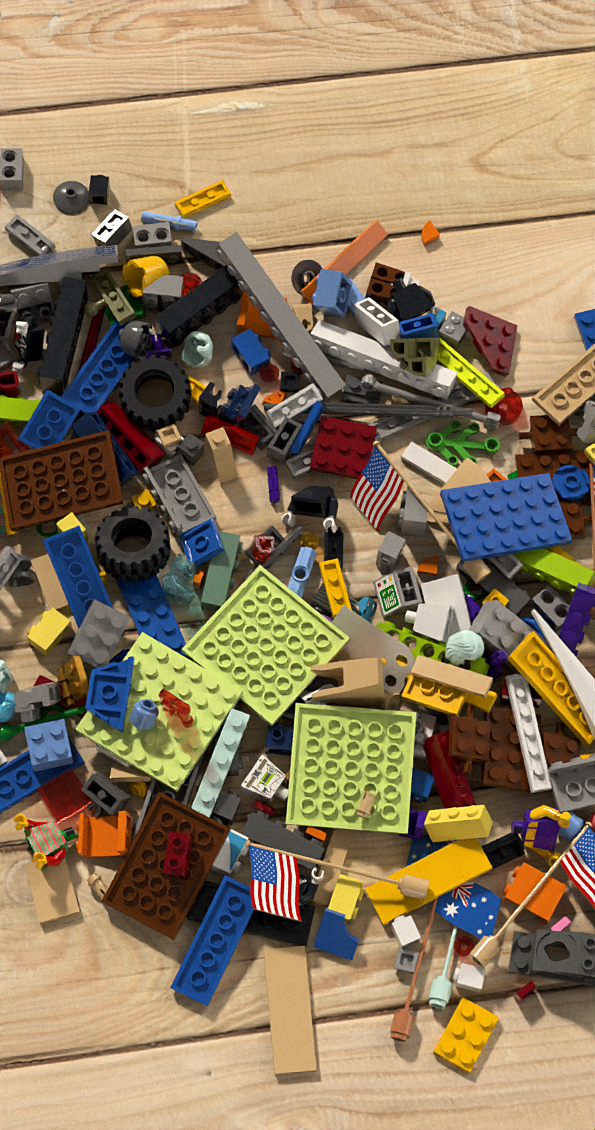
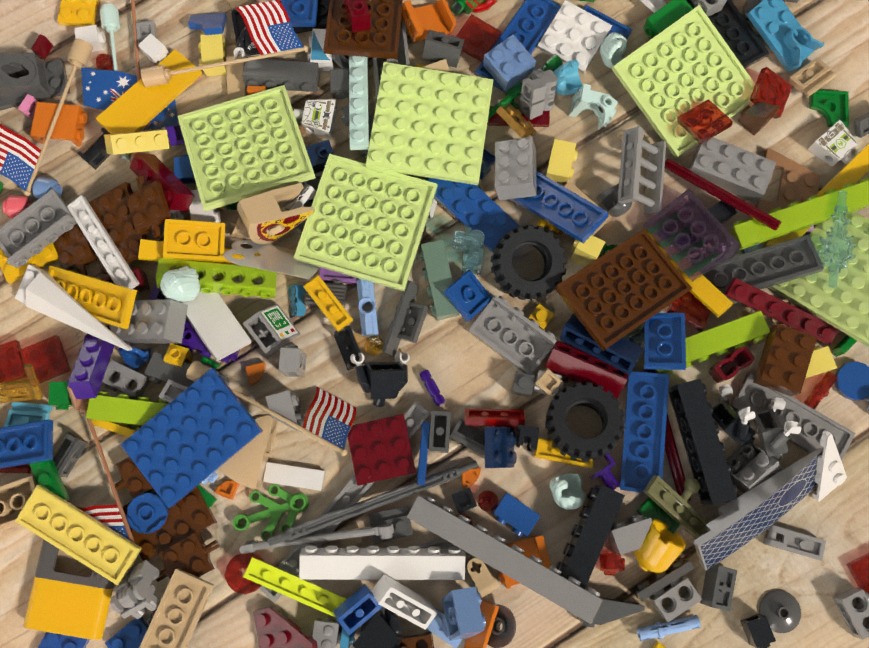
camera: 165 degrees right, 10 degrees up
blue wing [85,656,135,732] -> none
dark grey cylinder [118,321,153,360] -> none
medium blue head [130,699,159,730] -> none
clear red plate [158,688,194,728] -> none
orange tile [193,570,206,590] -> none
tan slope [205,427,238,485] -> none
clear red plate [252,534,275,561] -> none
dark red piece [254,800,276,816] -> none
white tile [265,383,323,429] -> none
tan pin [356,791,377,819] -> none
olive brick [390,338,439,377] -> none
white torso [405,604,454,643] -> none
tan tile [411,655,493,698] -> none
dark grey axle [414,711,426,746] -> none
dark purple axle [485,650,508,669] -> none
torso [511,805,571,868] -> none

